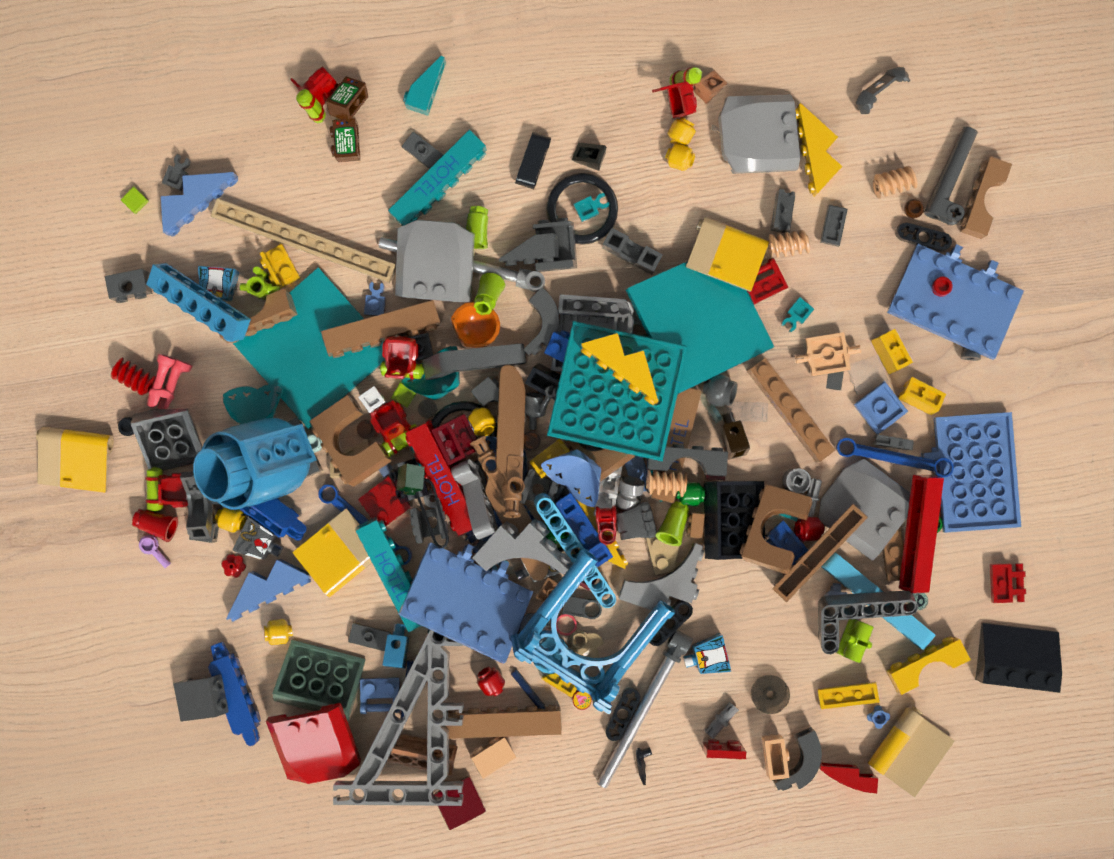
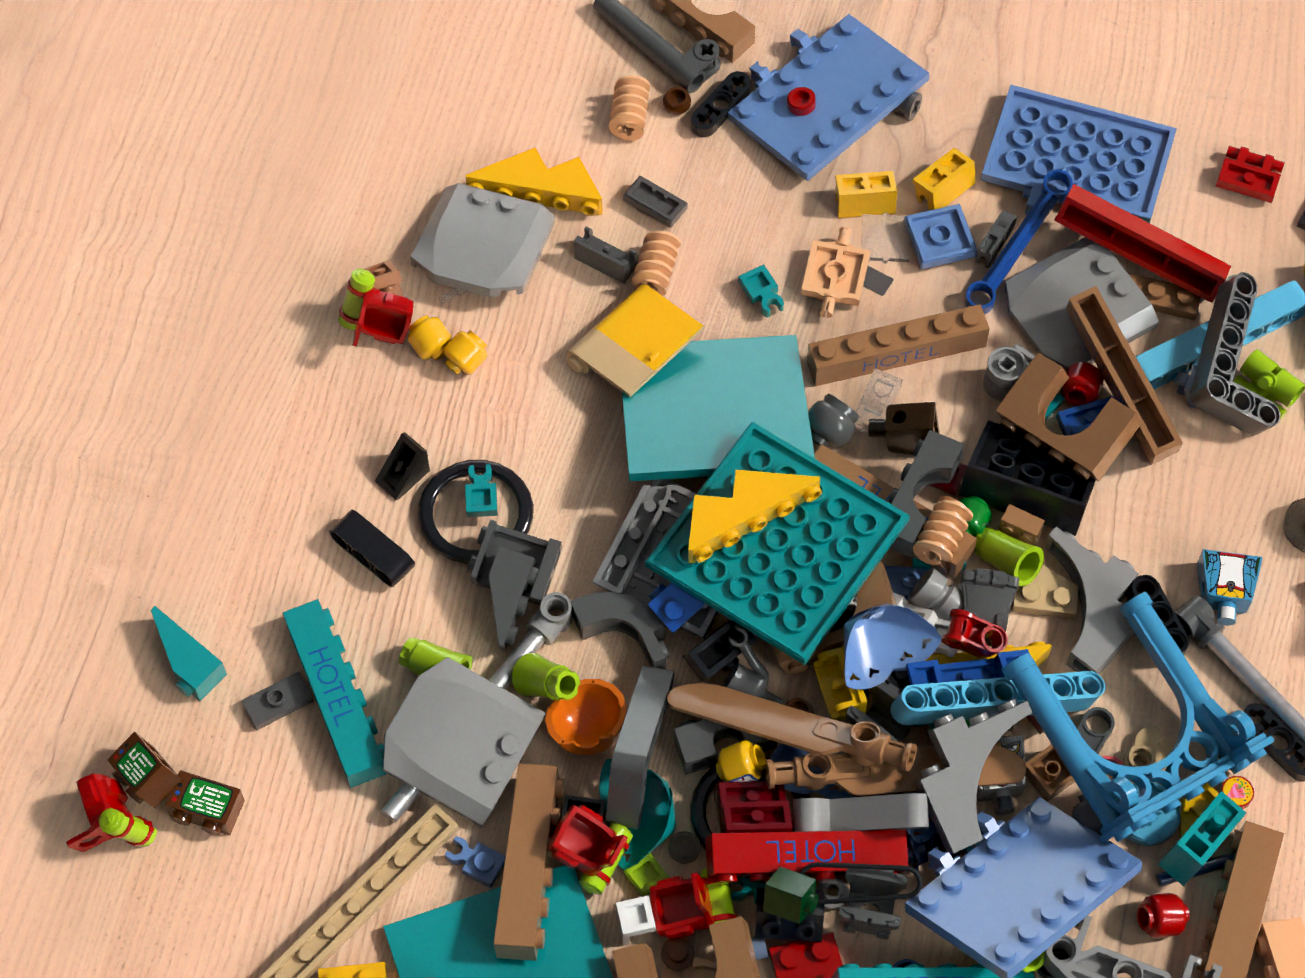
camera: 70 degrees left, 25 degrees down
dark grey arch [602,228,663,275] -> none
clear light blue tile [706,405,722,424] -> none
red plate [747,258,789,305] -> none
dark grey piece [856,67,911,114] -> none
none -> teal slope [1158,791,1247,887]

